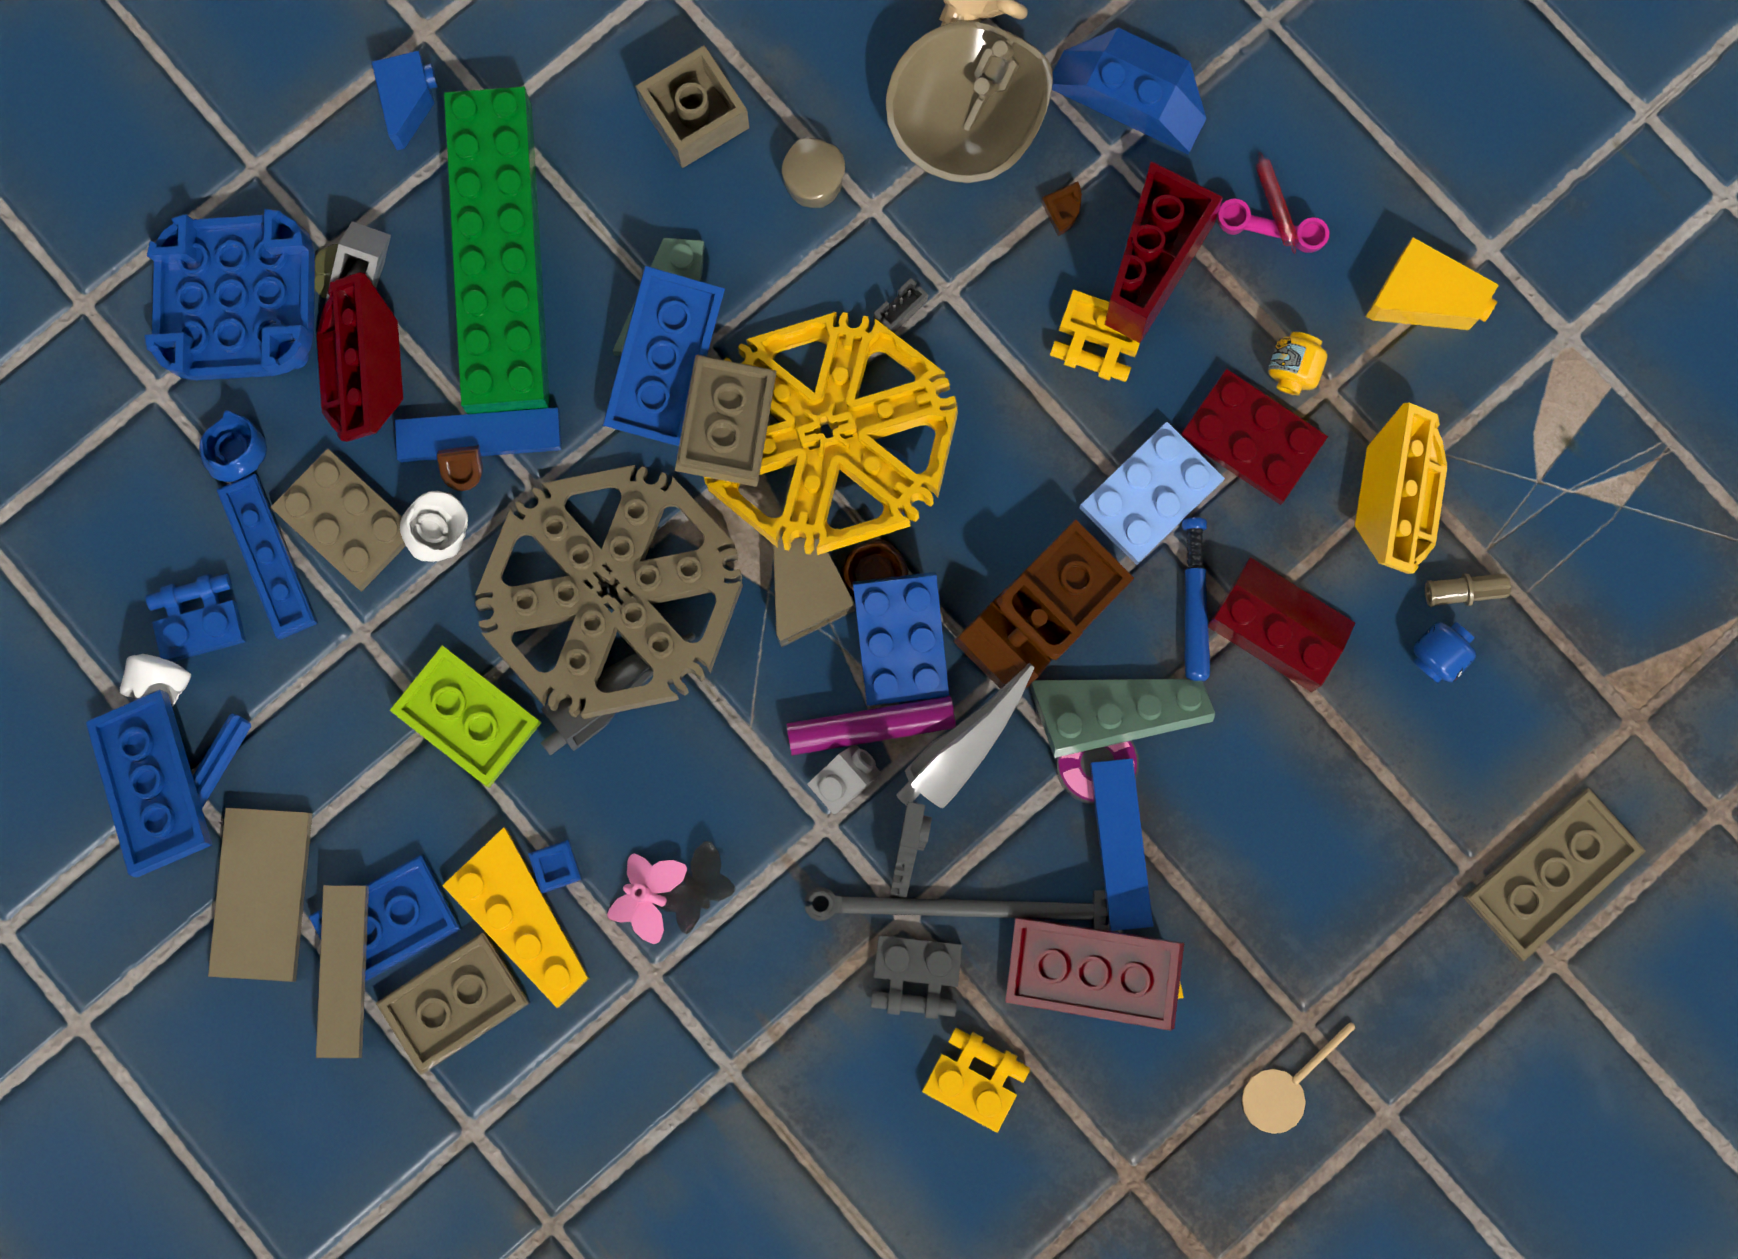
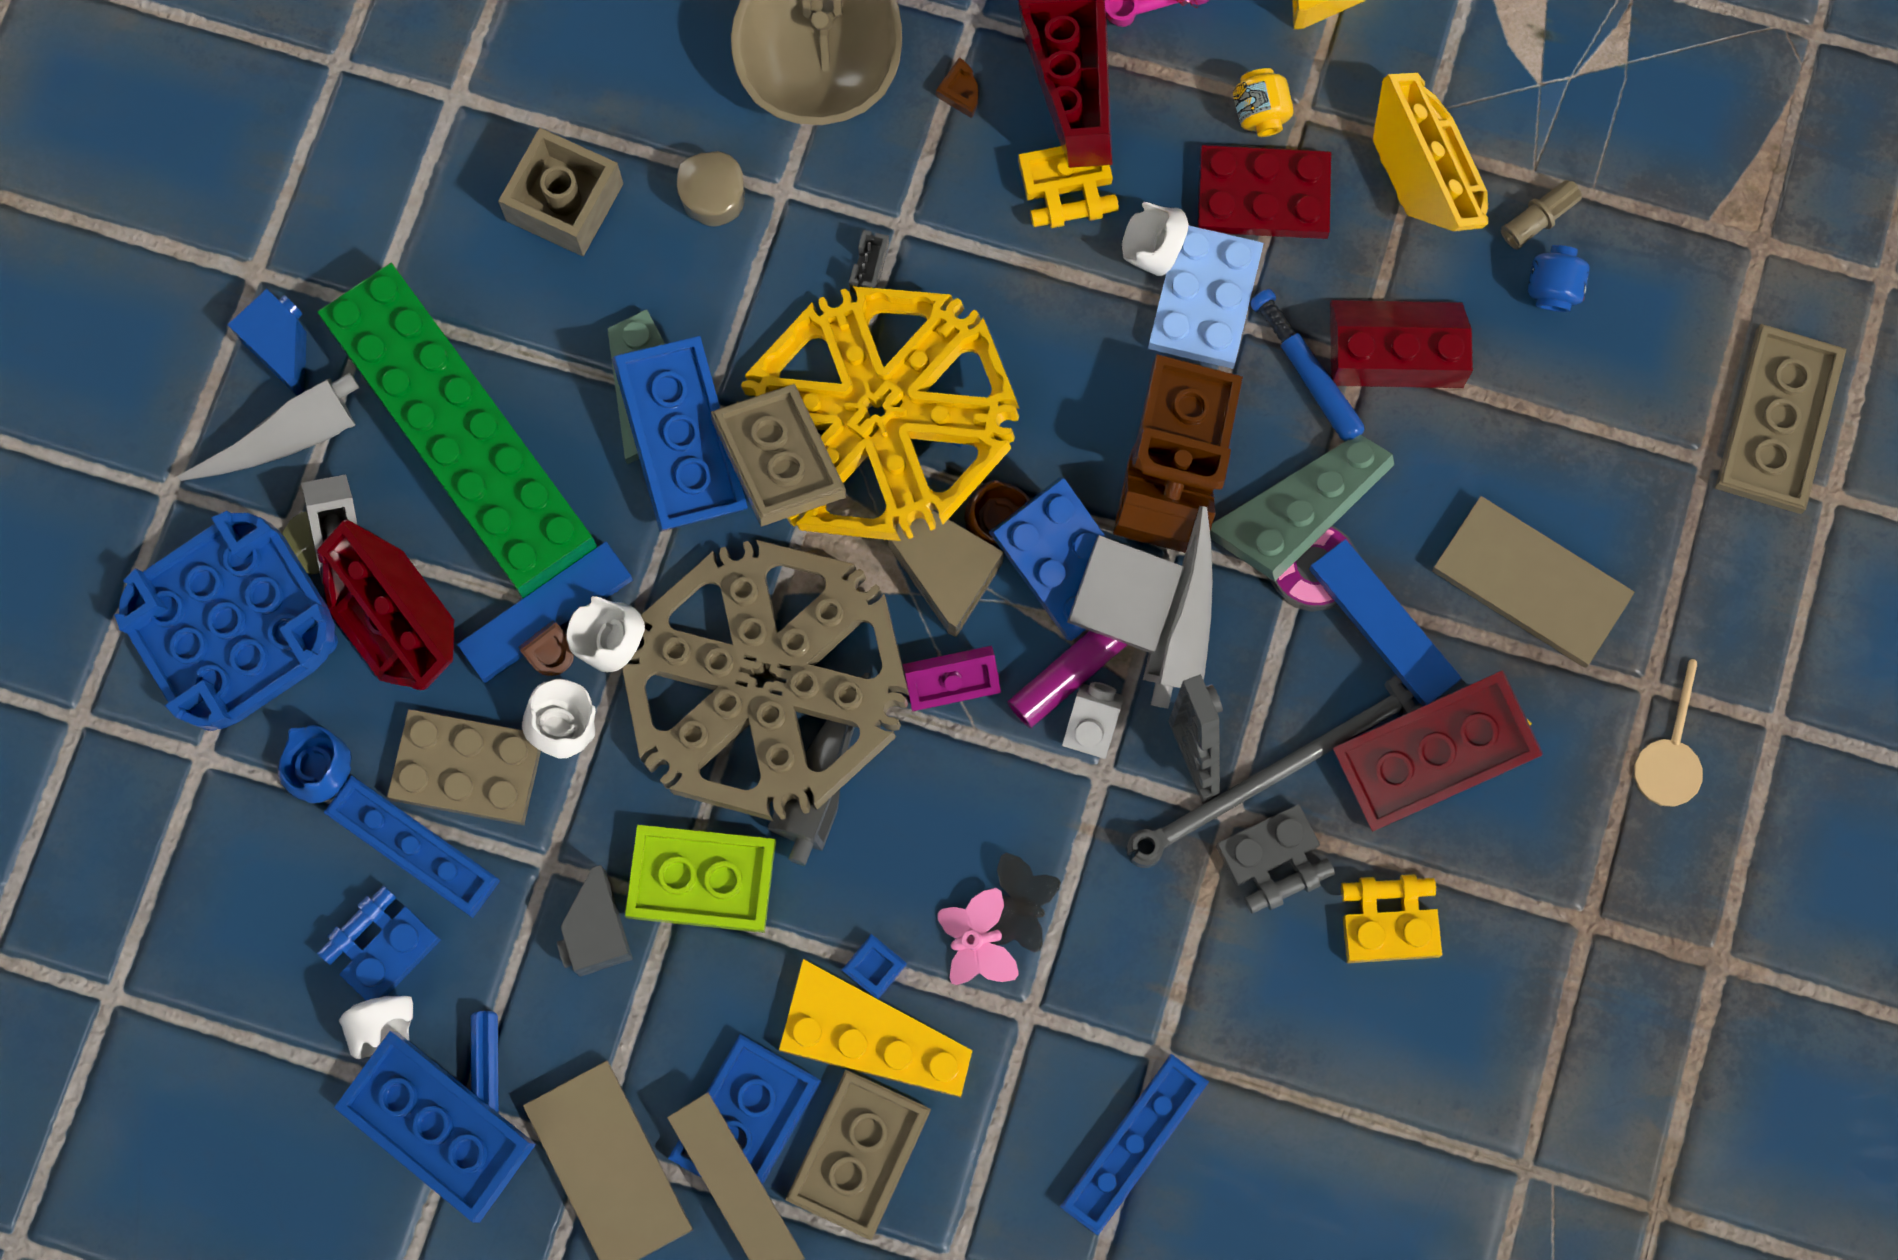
camera: 30 degrees left, 5 degrees down
none -> light grey piece [177,372,360,481]
none -> dark grey slope [557,865,633,977]
none -> white hair [566,596,645,672]
none -> magenta plate [903,645,1001,712]
none -> blue tile [1059,1054,1209,1236]
none -> light grey tile [1067,535,1184,653]
none -> white hair [1122,202,1189,276]
none -> dark tan tile [1432,496,1635,668]

